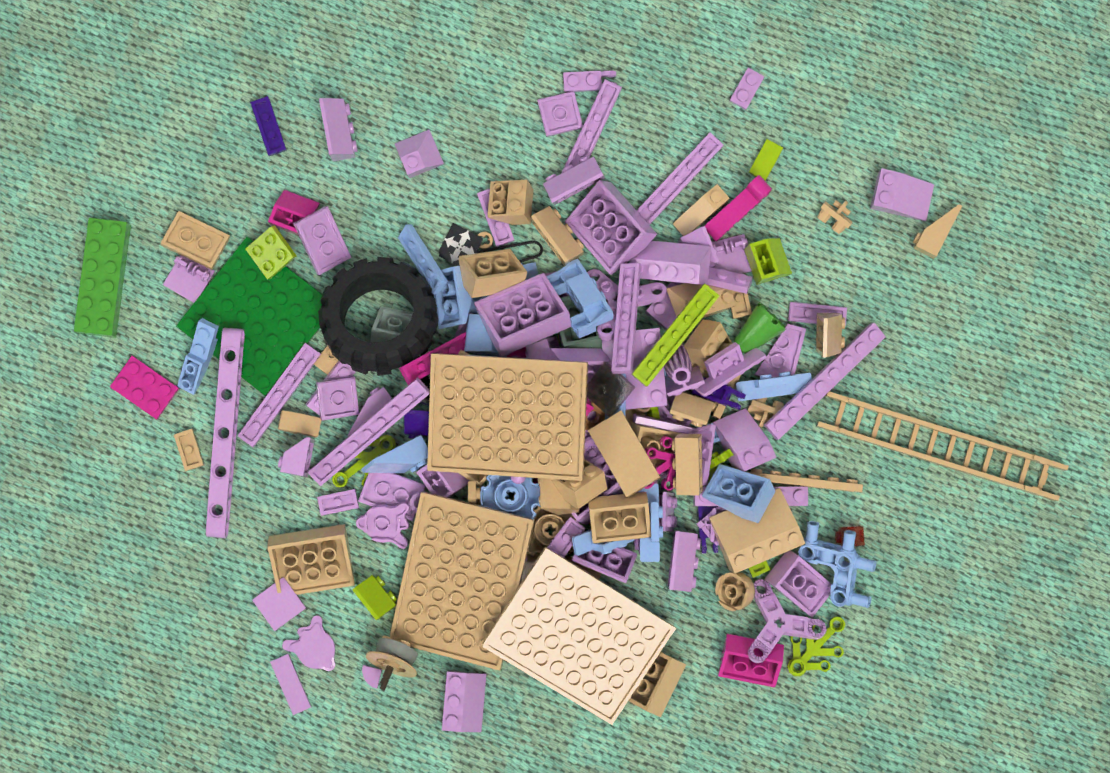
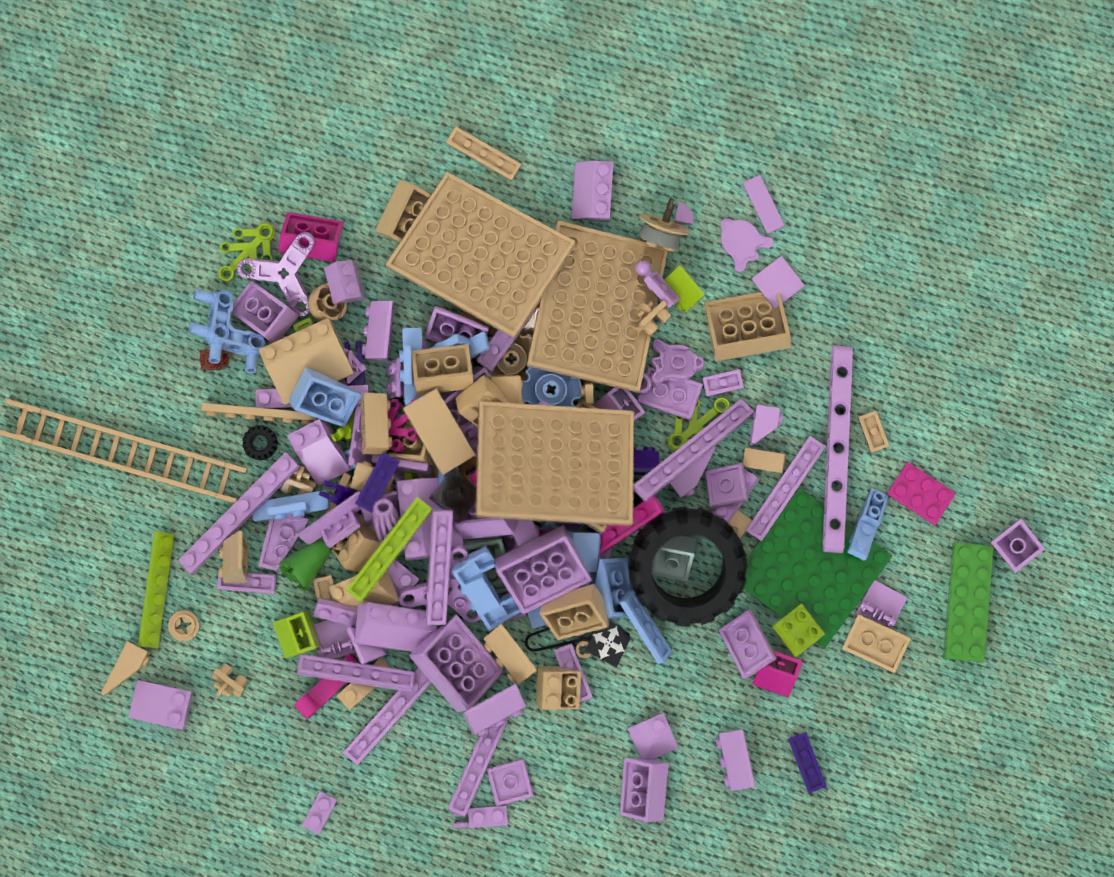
camera: 175 degrees right, 0 degrees up
light blue slope [361,435,428,473] -> none
lime tile [749,139,783,181] -> none
none -> lime plate [138,531,174,649]
none -> tan gear [168,610,199,641]
none -> black tyre [242,425,278,460]
none -> lavender tile [297,654,415,692]
none -> lavender slope [324,260,366,305]
none -> dark purple plate [355,452,400,513]
none -> tan plate [446,126,521,181]
none -> lavender slope [620,758,668,822]
none -> lavender plate [636,261,681,308]
none -> tan hips [636,300,672,336]
none -> lavender slope [990,519,1045,573]

